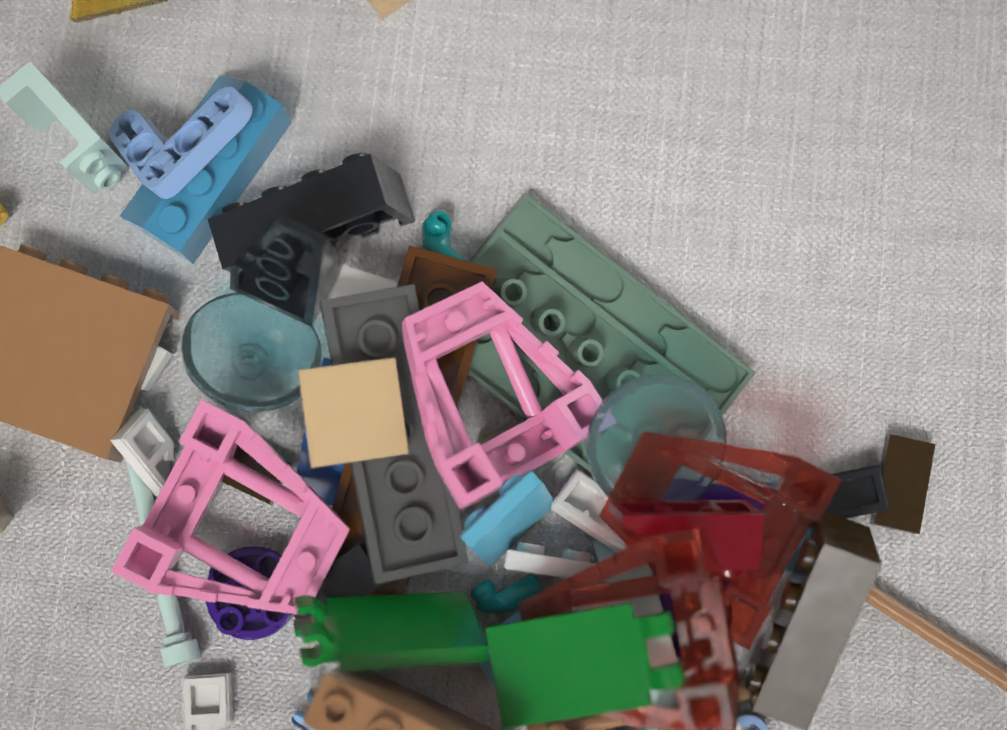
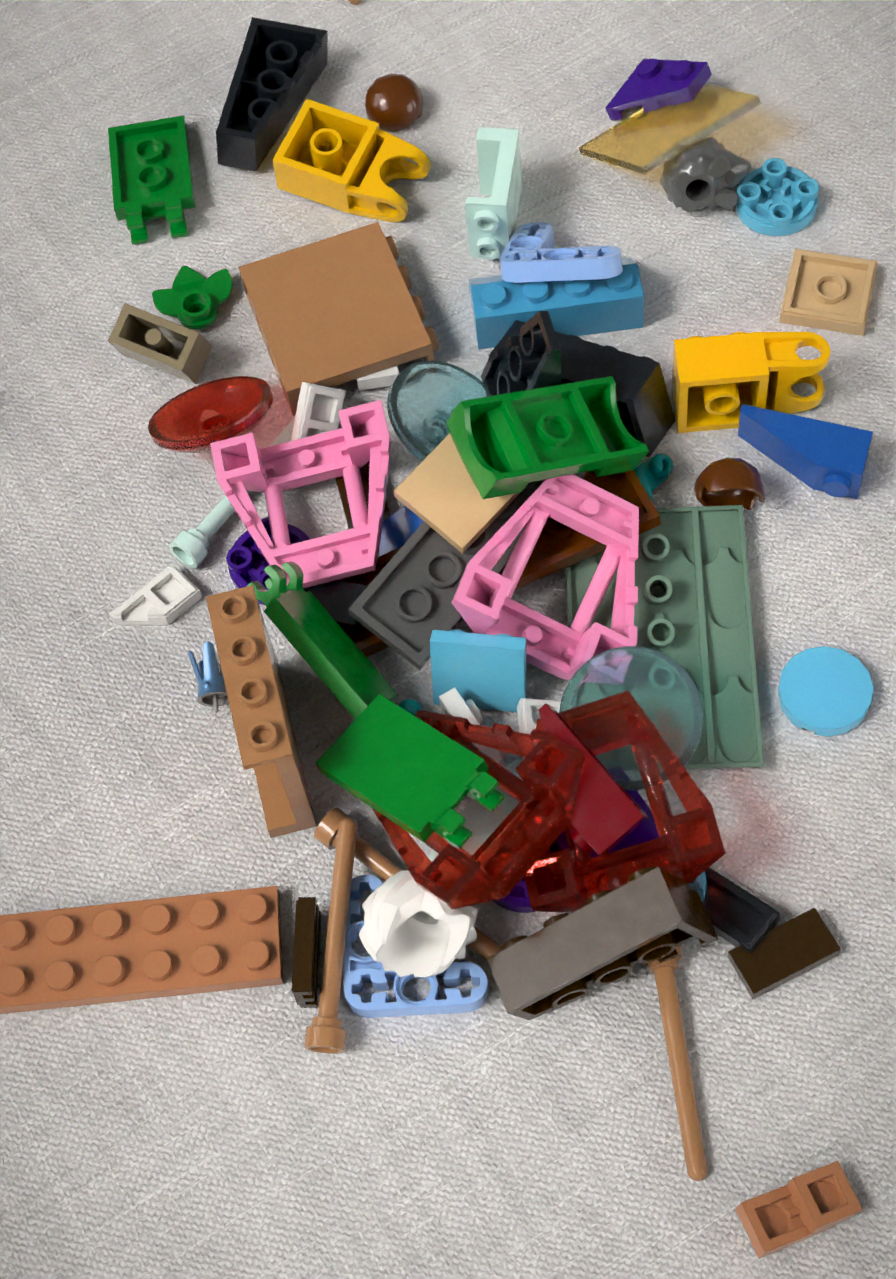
camera: 55 degrees right, 20 degrees down
none -> clear red dish [148,376,273,454]
none -> green piece [446,376,649,499]
none -> yellow brick [672,332,830,433]
none -> reddish brown hair [694,457,765,510]
none -> blue slope [738,404,873,499]
none -> medium azure tile [778,646,873,737]

